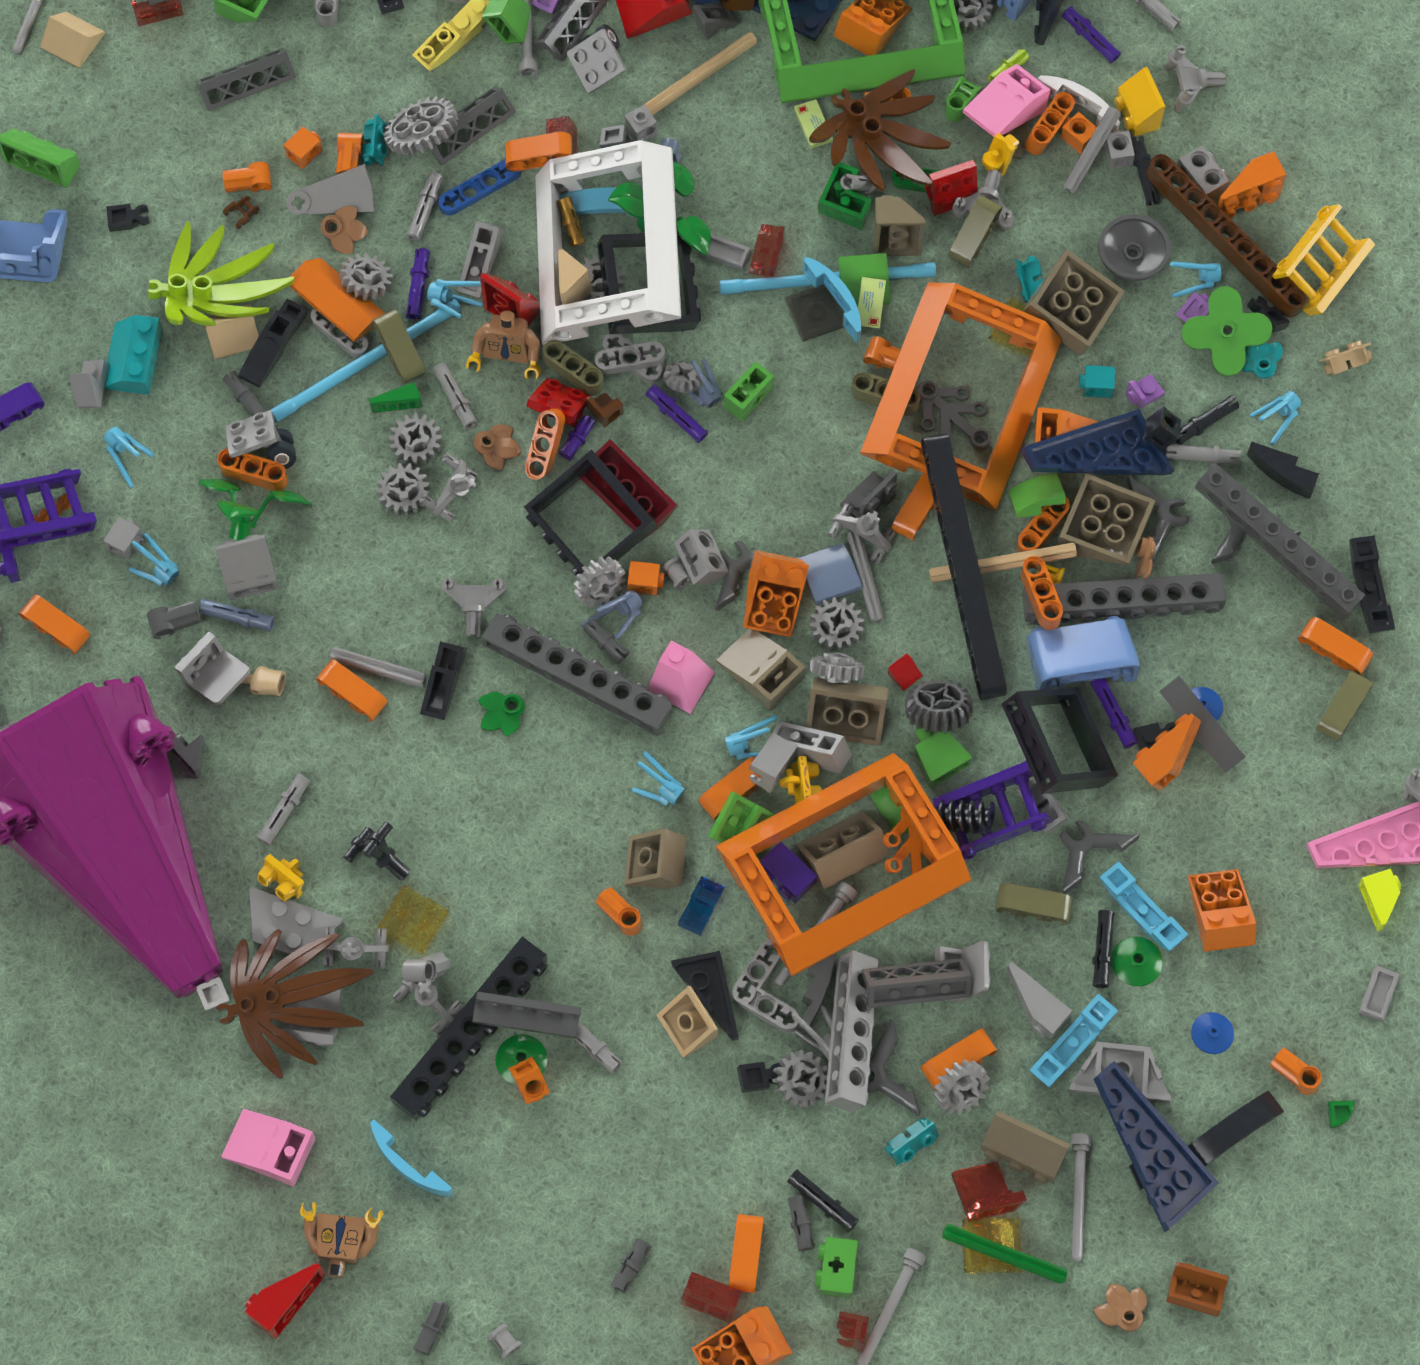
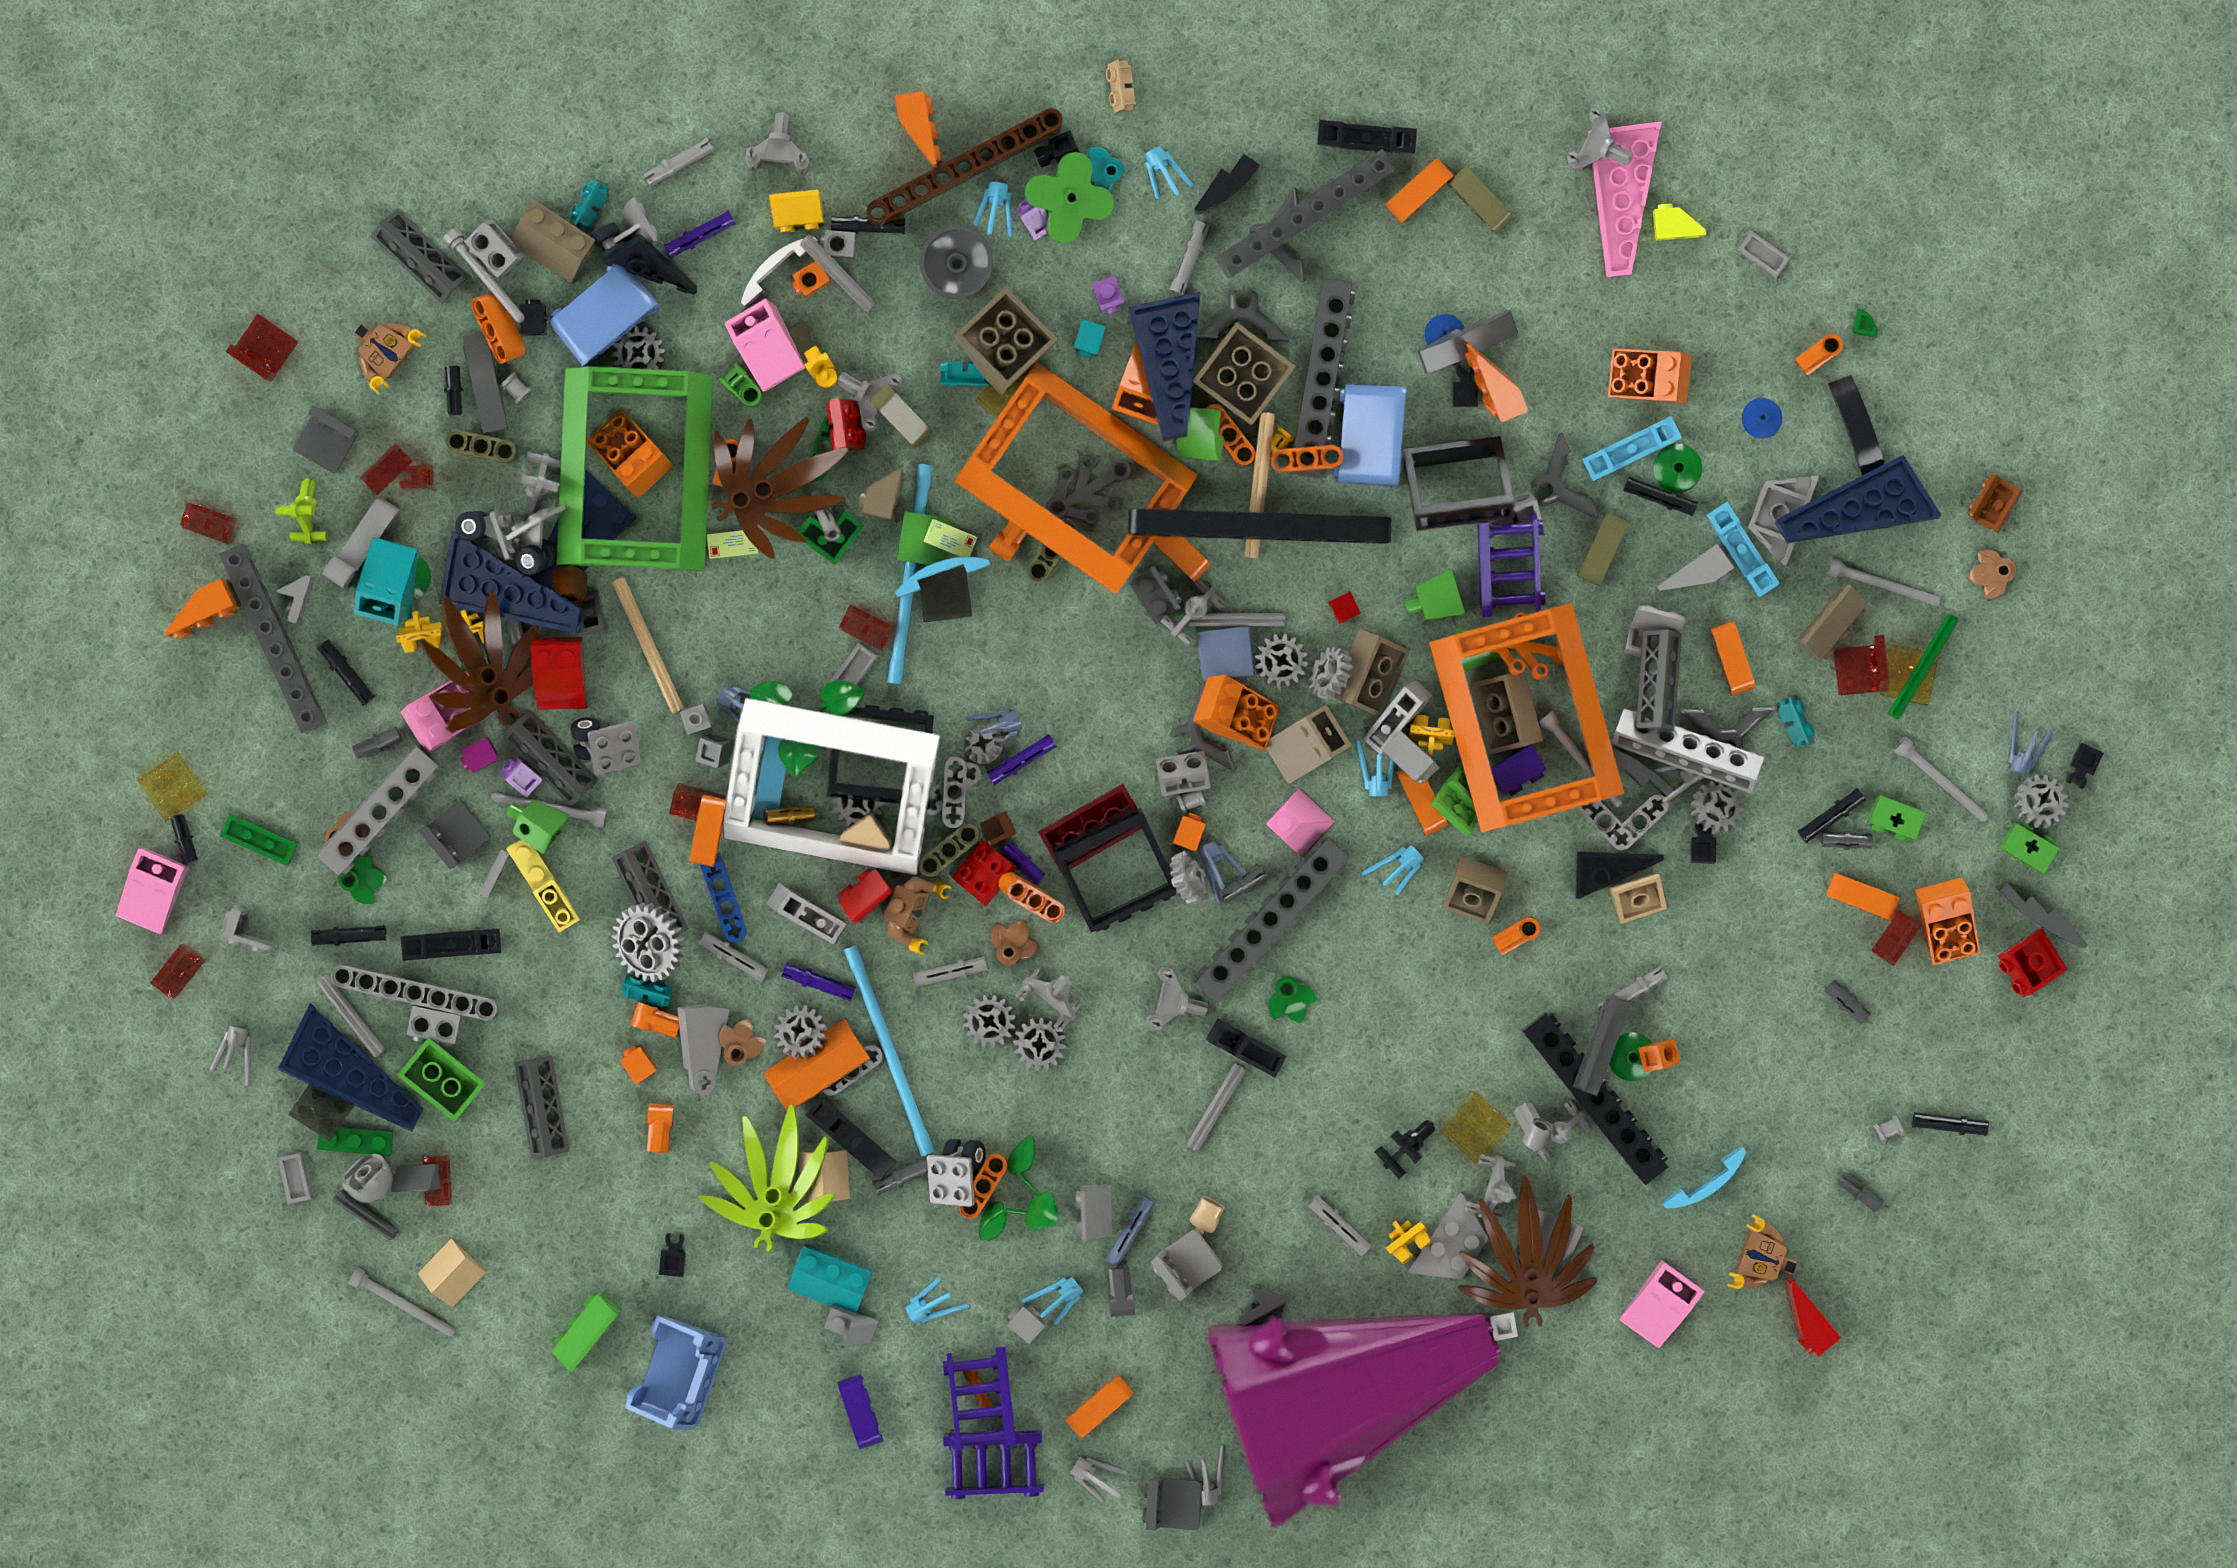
camera: 80 degrees left, 20 degrees up
reddish brown piece [223,196,259,229] -> none
orange beam [316,660,388,722] -> none
green slope [369,382,423,413] -> none
olive beam [372,309,425,384] -> none
medium azure plant [427,279,483,319] -> none
clear blue slope [678,876,725,936] -> none
bright green brick [724,361,774,422] -> none
clear red hinge [837,1311,869,1352] -> none
dark grey gear [905,679,973,734] -> none
light grey gear [934,1059,990,1115] -> none
black piece [938,800,995,834] -> none
lime axle [987,49,1029,82] -> none
orange beam [1025,92,1075,155] -> none
dark purple pin [1091,678,1138,749] -> none
medium nougat plate [1134,537,1156,579] -> none
black brick [1144,406,1181,451] -> none
black pin [1175,395,1239,445] -> none
light grey brick [1177,145,1230,200] -> none
yellow fence [1272,204,1375,316] -> none

